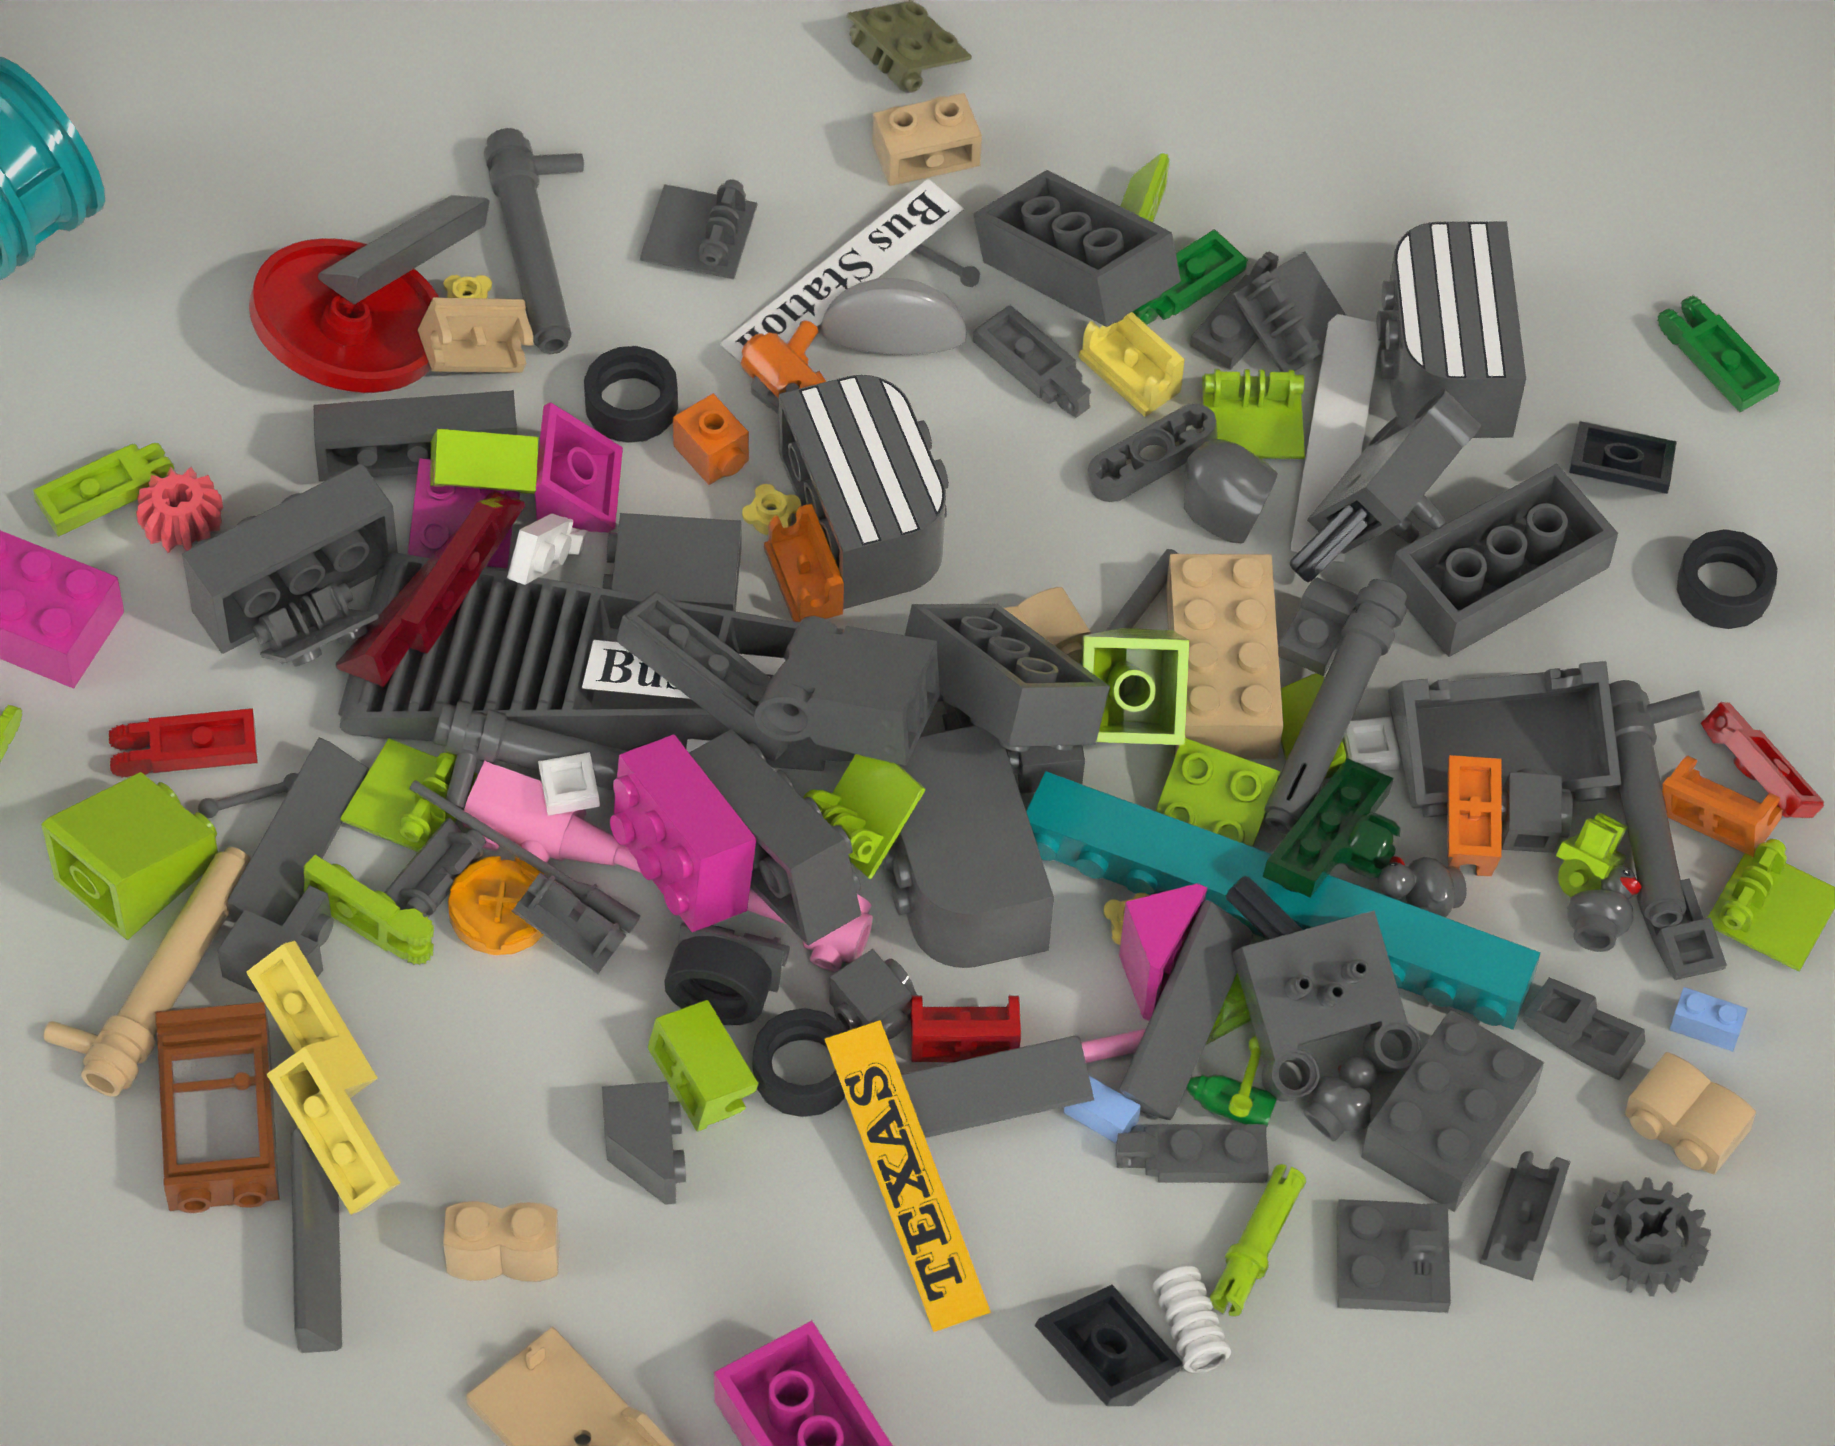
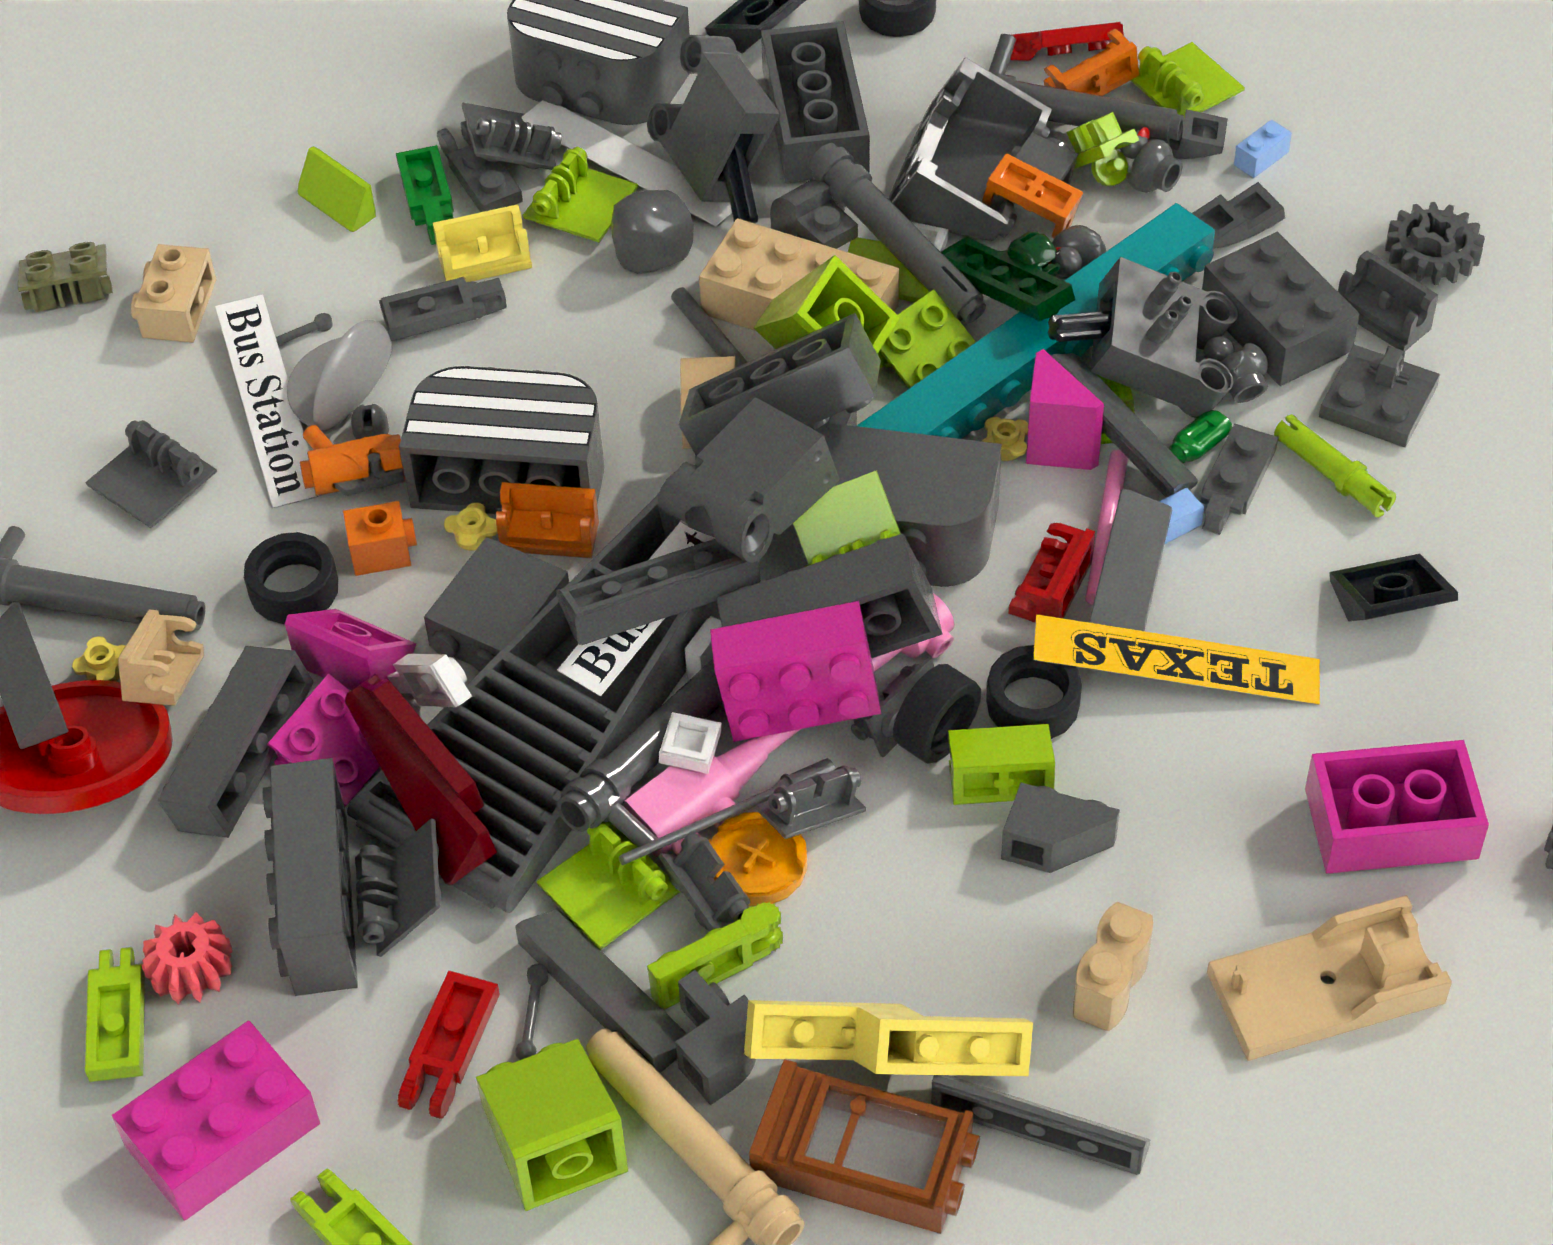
camera: 60 degrees left, 5 degrees down
lime hinge [430,429,538,494] -> none
dark grey brick [829,949,918,1040] -> none
dark grey brick [973,170,1181,327] -> none
dark grey beam [1088,404,1217,502] -> none
white piece [1153,1266,1231,1373] -> none
lime hinge [1229,1035,1262,1117] -> none
tan brick [1625,1052,1756,1175] -> none
none -> dark grey hinge [351,404,389,439]

